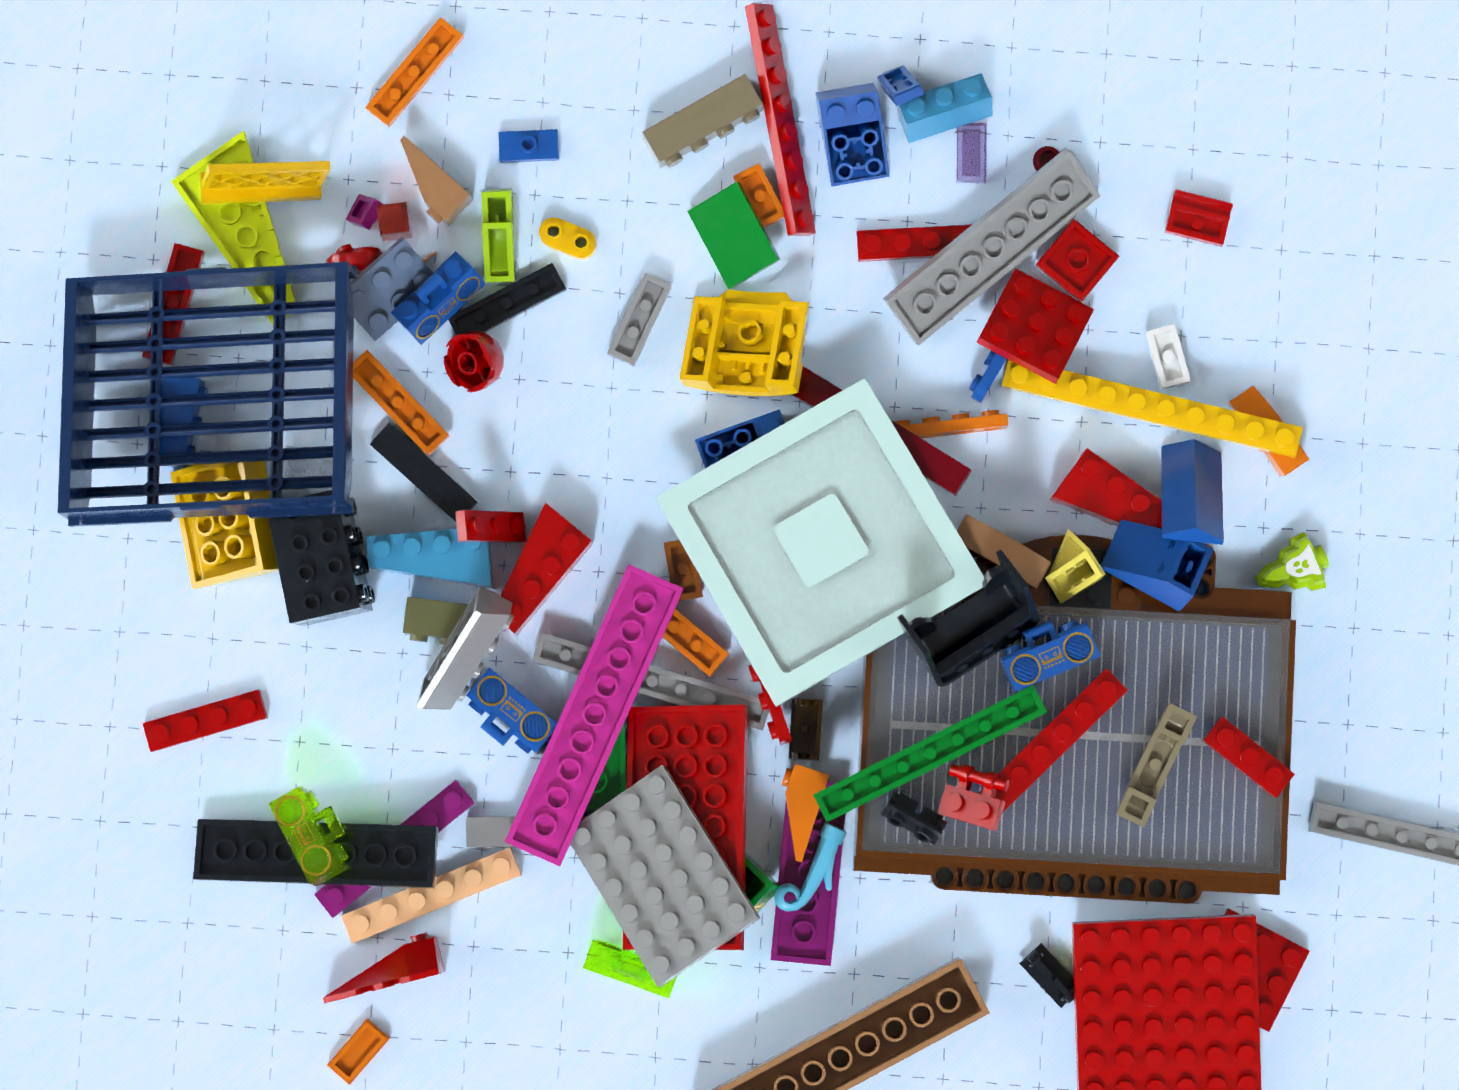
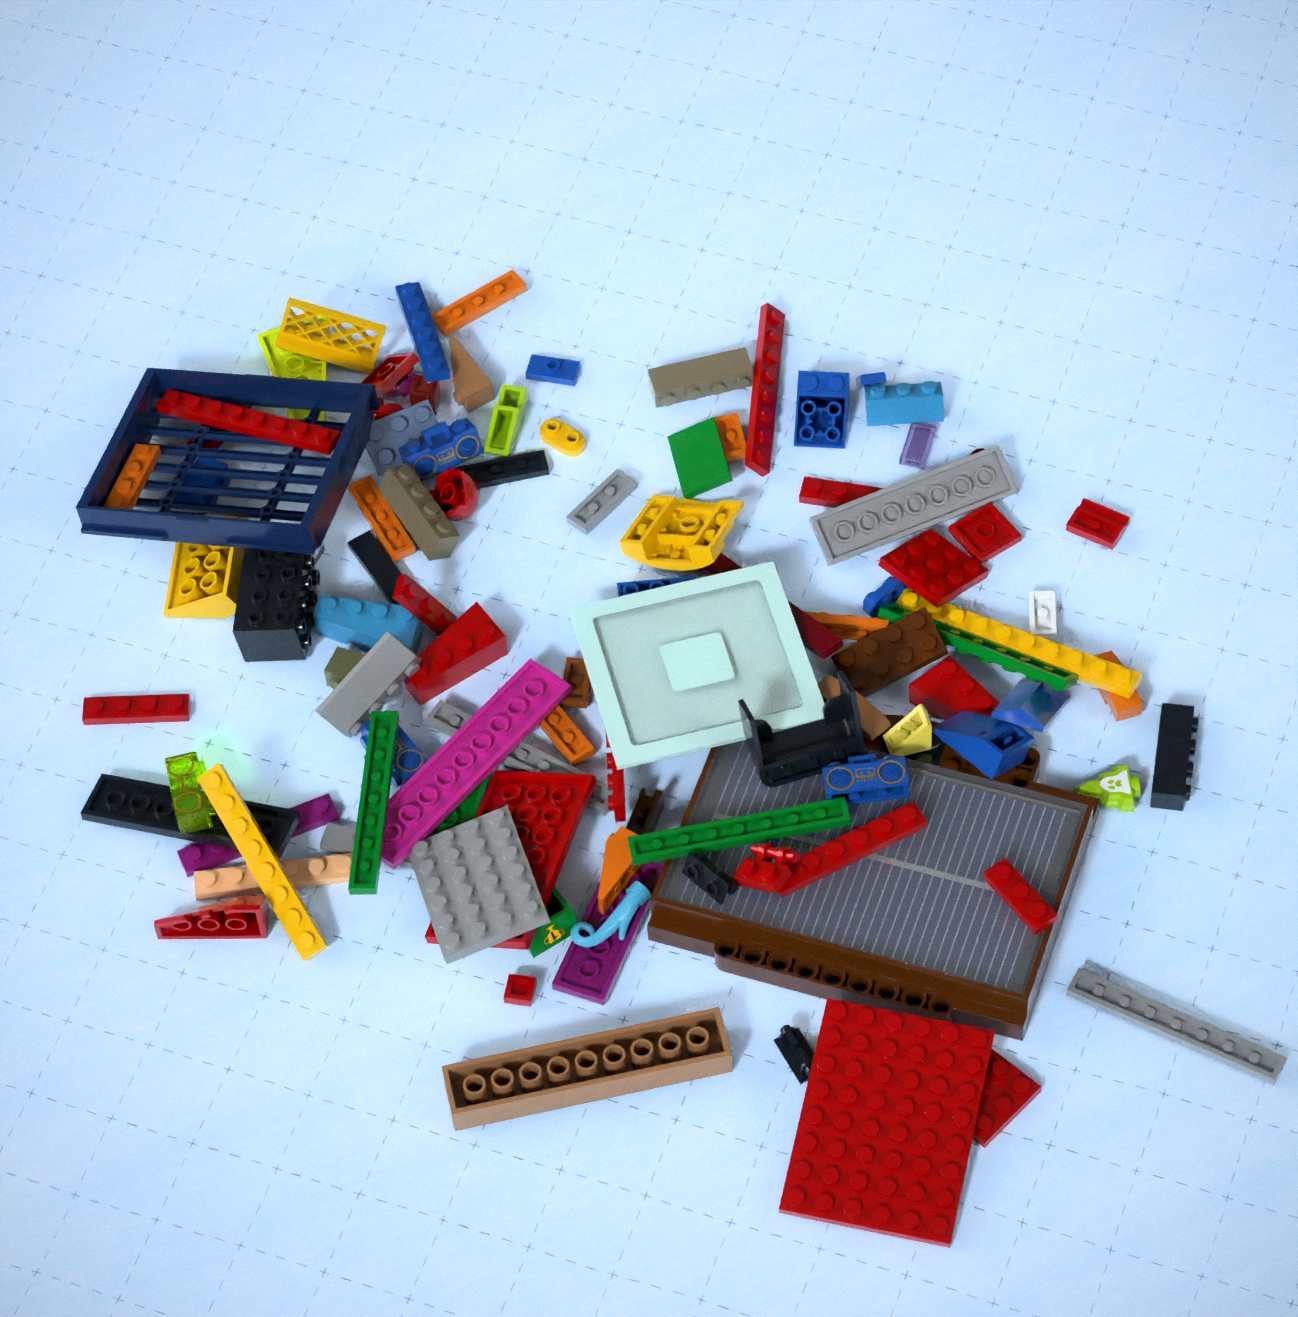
camera: 20 degrees right, 30 degrees down
orange tile [327,1018,390,1085] -> none
clear neon green piece [583,938,677,999] -> none
dark tan slope [1116,703,1198,828] -> none
none -> orange plate [103,444,161,510]
none -> red plate [156,389,341,455]
none -> yellow plate [197,763,329,962]
none -> green plate [348,711,399,895]
none -> red plate [361,352,419,394]
none -> dark tan brick [378,464,460,561]
none -> blue plate [395,282,451,383]
none -> red plate [503,974,537,1007]
none -> reddish brown plate [831,607,949,698]
none -> green plate [878,602,1078,691]
none -> black brick [1150,703,1199,811]

